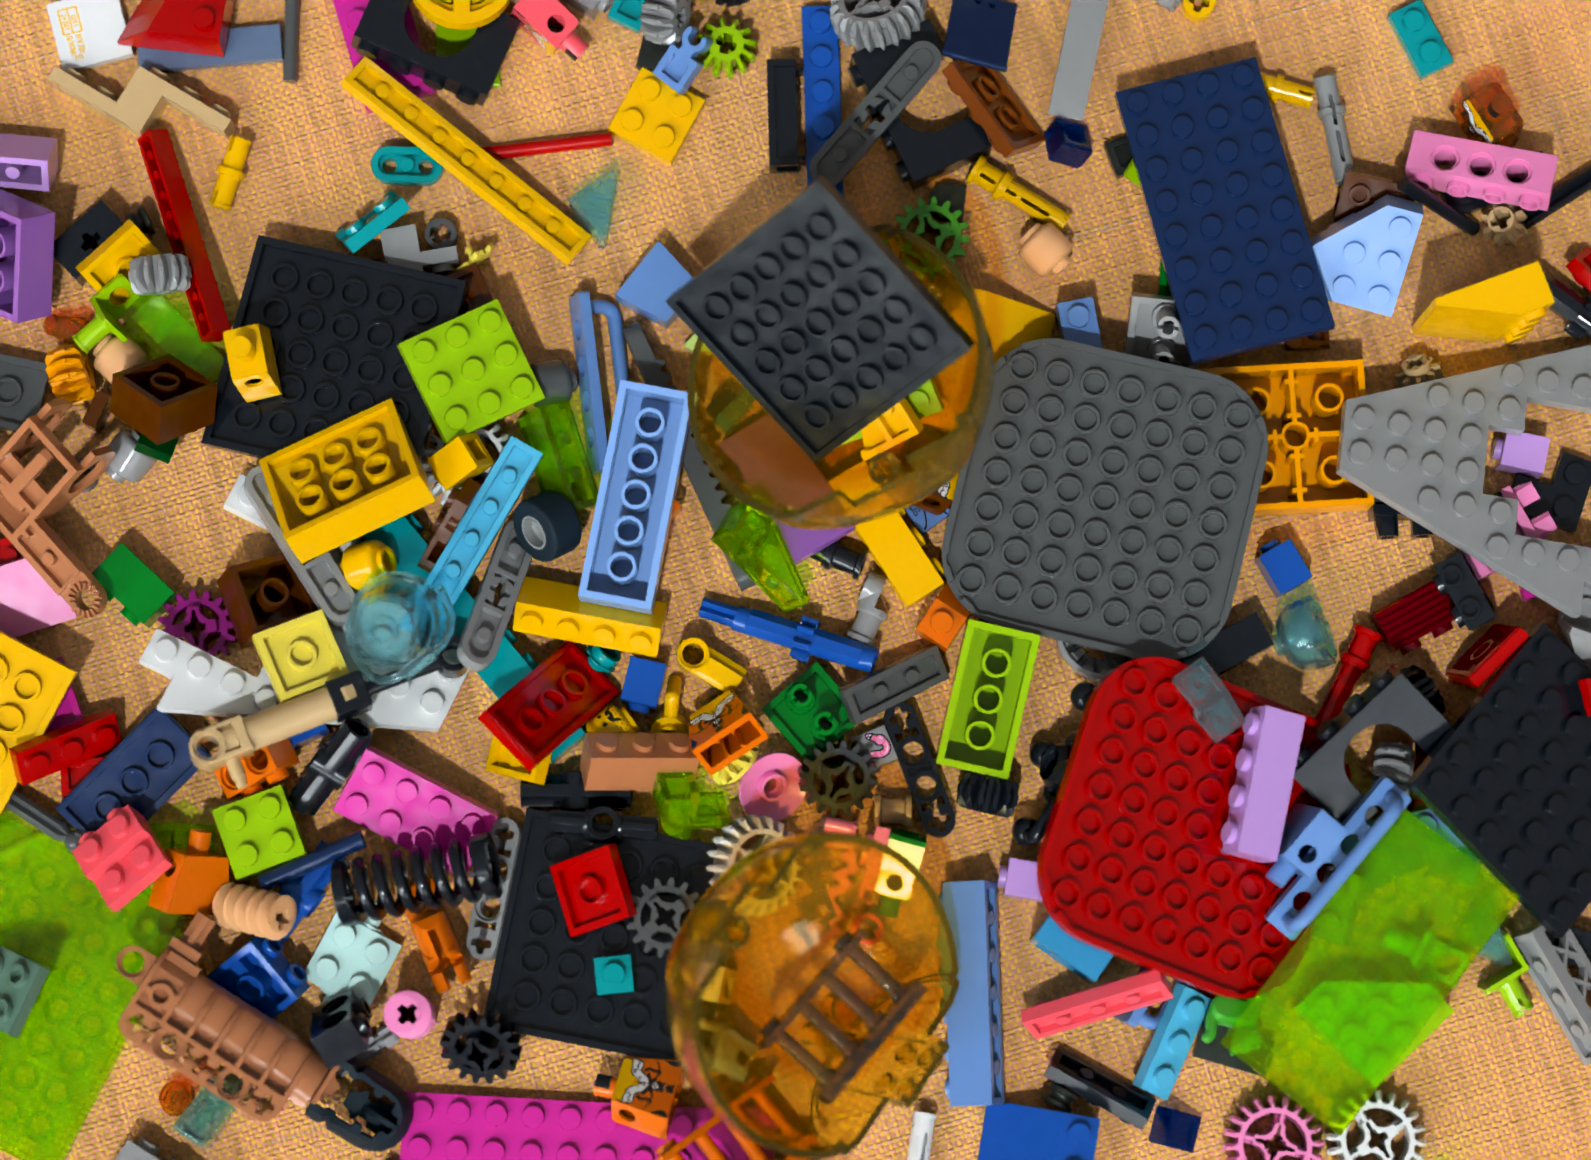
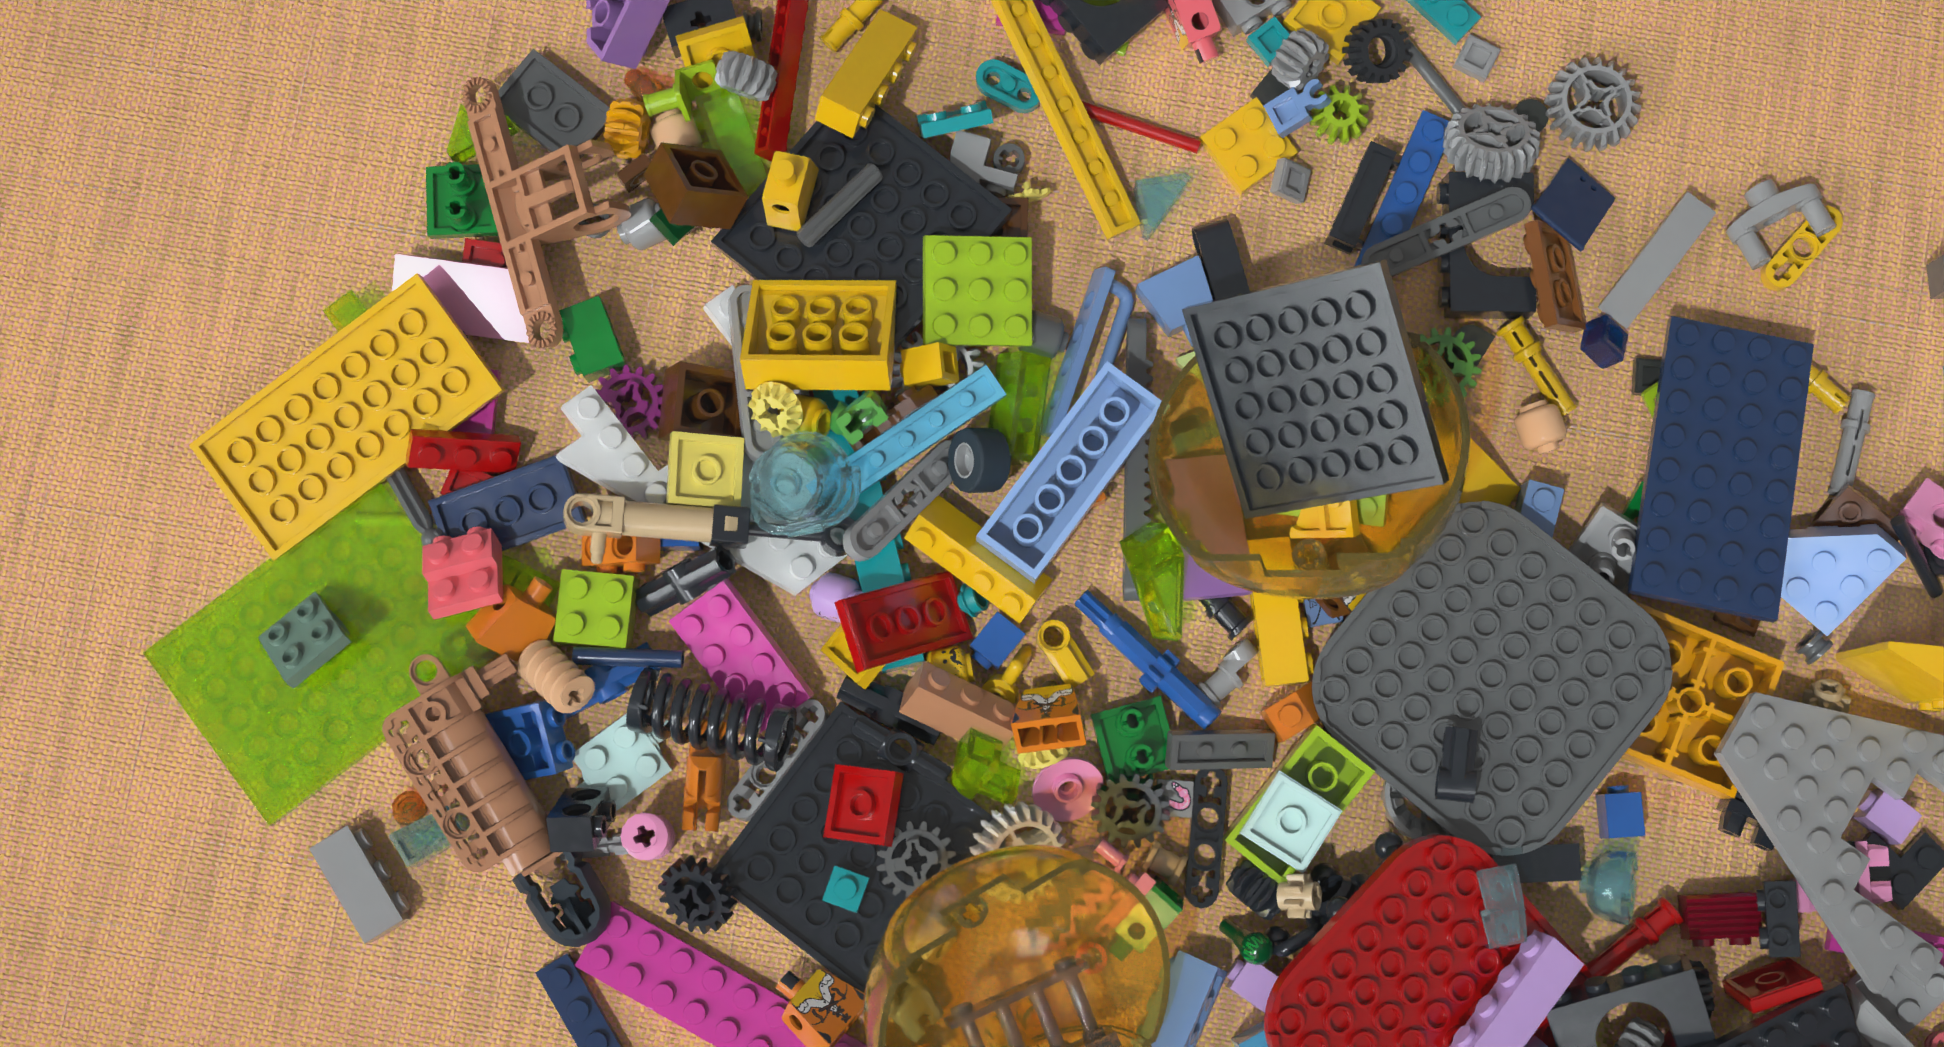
camera: 25 degrees right, 0 degrees up
none -> light yellow gear [747,381,803,438]
none -> dark grey axle [796,163,883,247]
none -> lavender head [809,573,863,623]
none -> yellow brick [815,9,918,138]
none -> bright green animal [830,390,888,445]
none -> black beam [1192,219,1250,300]
none -> dark green piece [1219,919,1273,965]
none -> light aqua tile [1239,770,1342,873]
none -> light grey tile [1270,158,1311,204]
none -> tan gear [1276,874,1322,919]
none -> black piece [1435,727,1478,803]
none -> dark grey bush [1795,630,1833,665]

